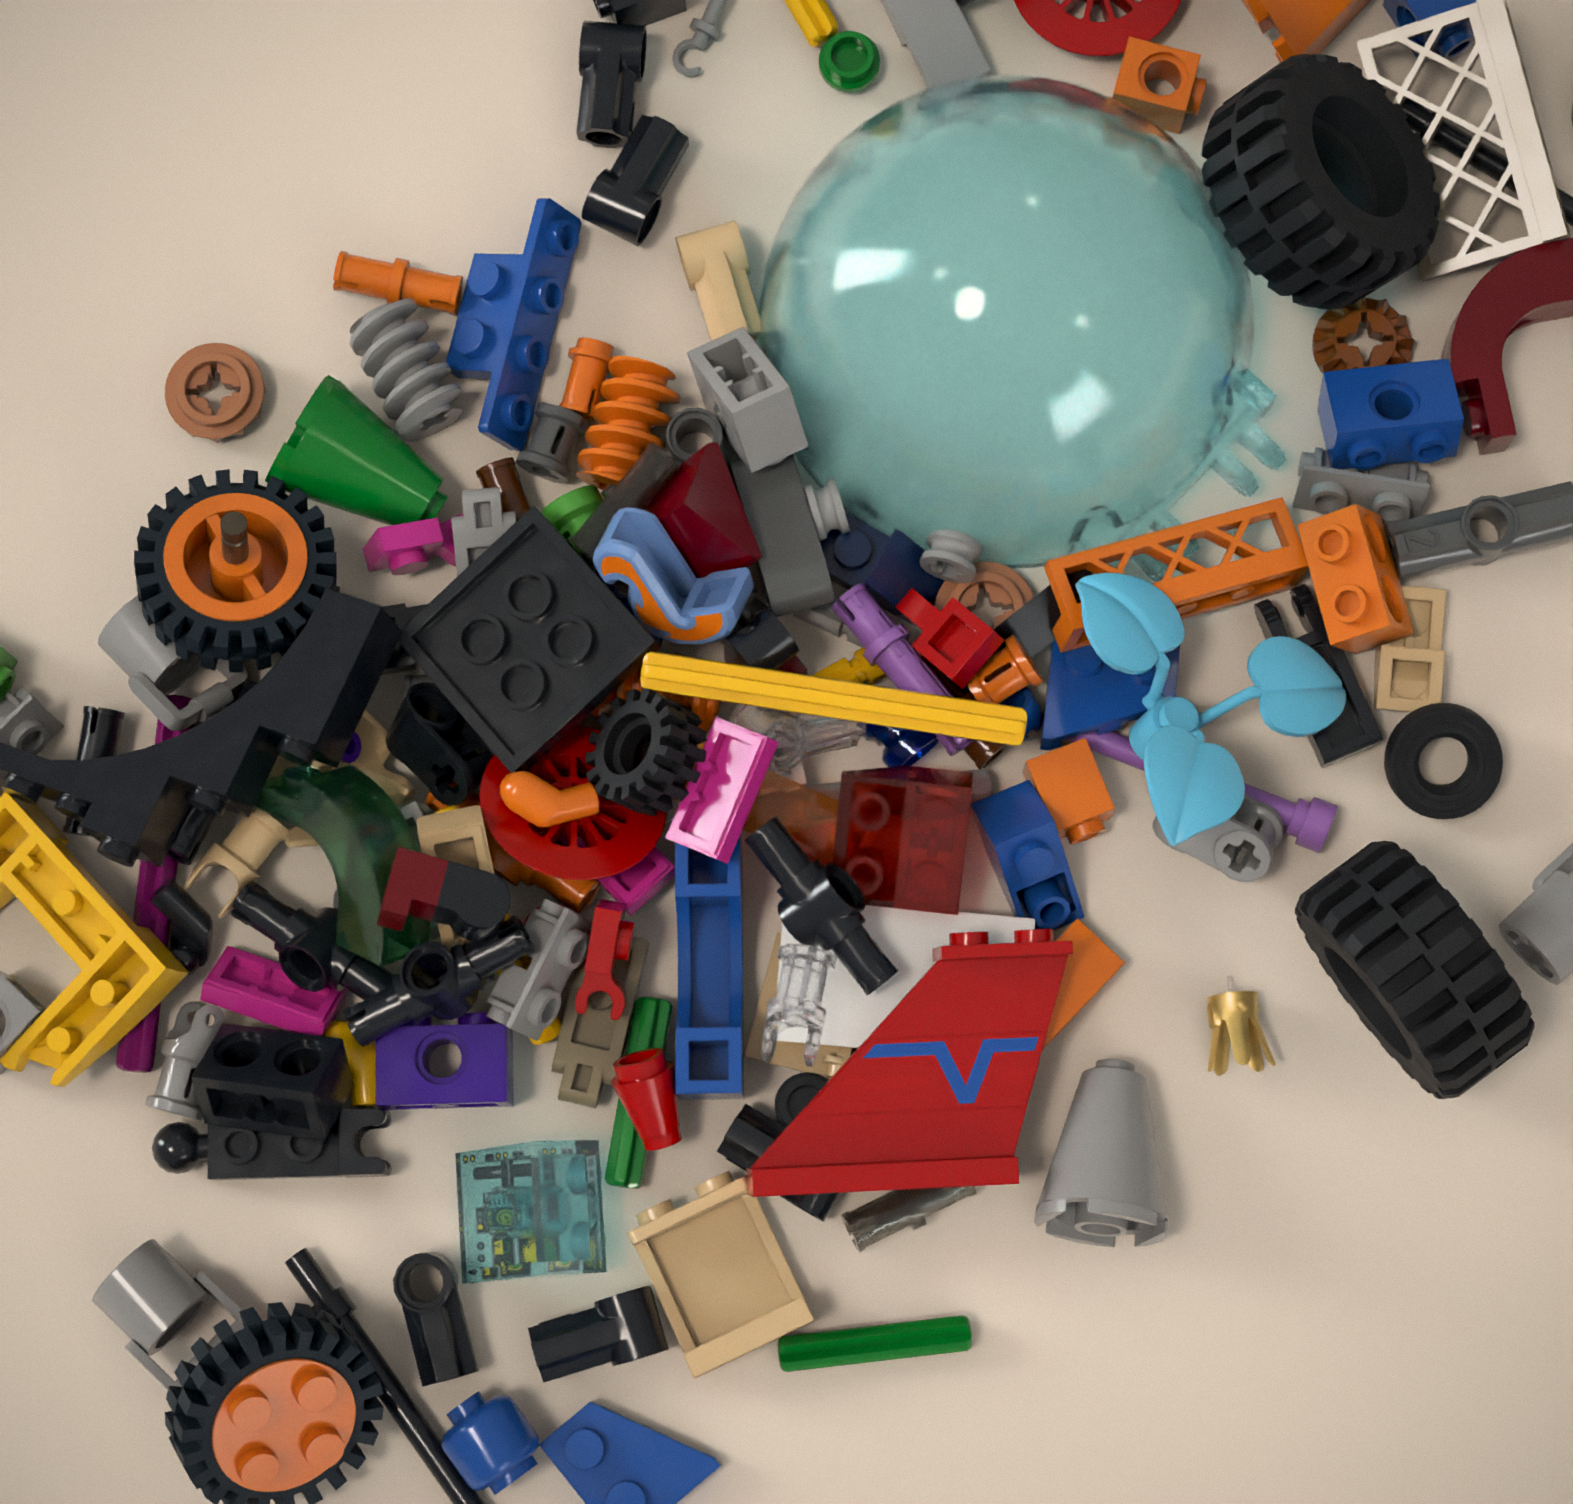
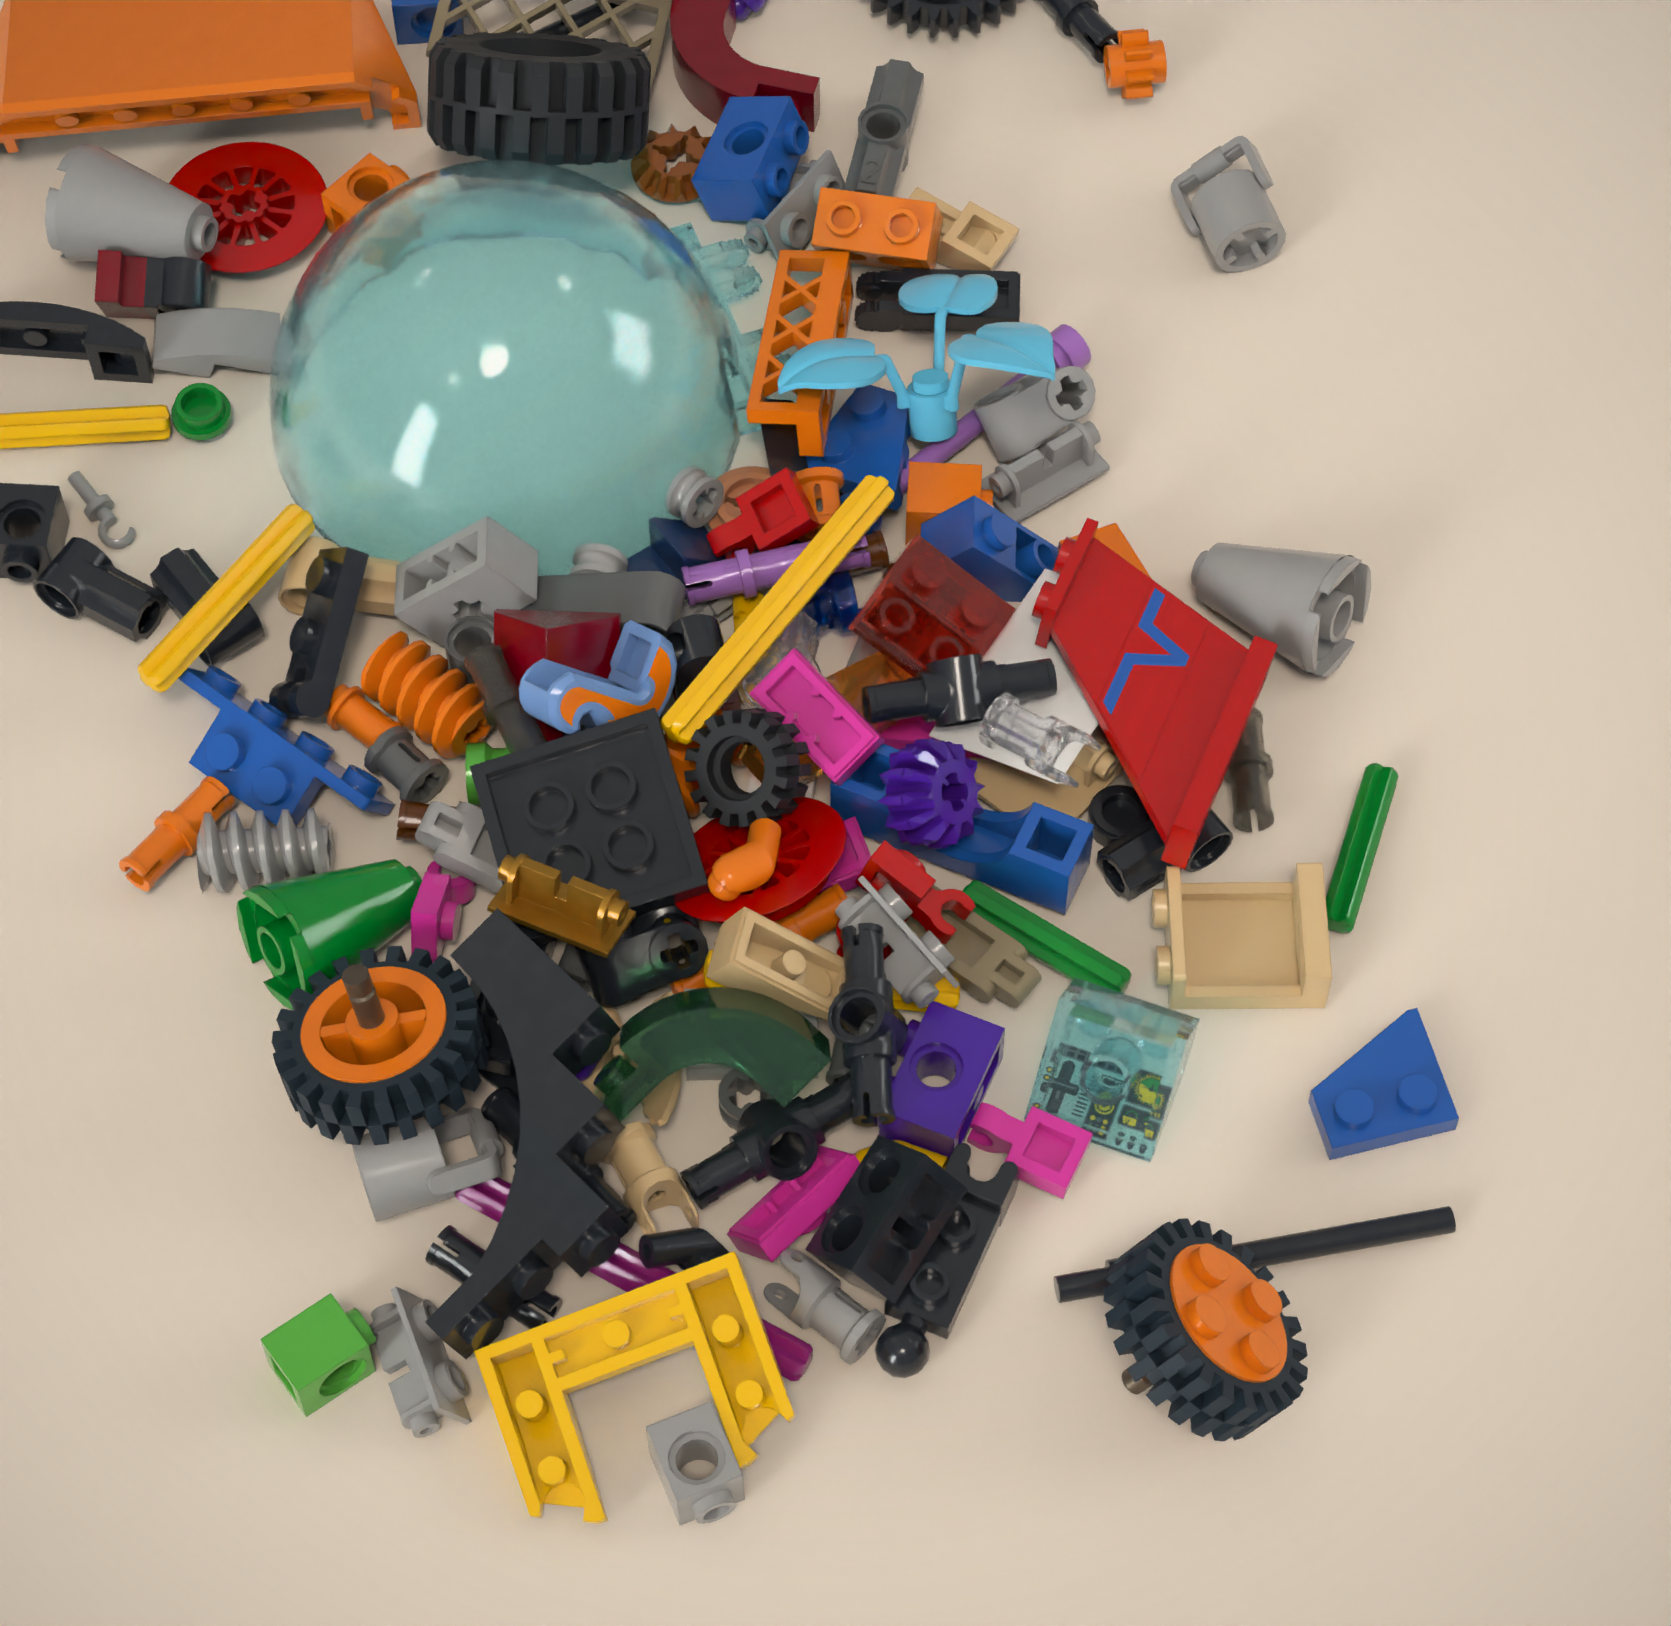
camera: 70 degrees left, 20 degrees down
light grey piece [92,1239,244,1390] -> none
nougat gear [165,343,267,443] -> none
leg [376,847,510,941] -> none
black piece [393,1252,479,1387] -> none
blue head [441,1391,540,1495] -> none
black piece [528,1286,669,1383] -> none
red cone [611,1048,682,1151] -> none
pearl gold piece [1207,976,1276,1076] -> none
black tyre [1295,841,1535,1099] -> none
black tyre [1384,703,1503,819] -> none
none -> yellow axle [137,504,315,693]
none -> black plate [269,547,369,718]
none -> pearl gold hinge [487,853,636,958]
none -> dark purple gear [877,738,985,849]
none -> dark pink plate [967,1102,1093,1199]
none -> light grey hinge [981,421,1110,522]

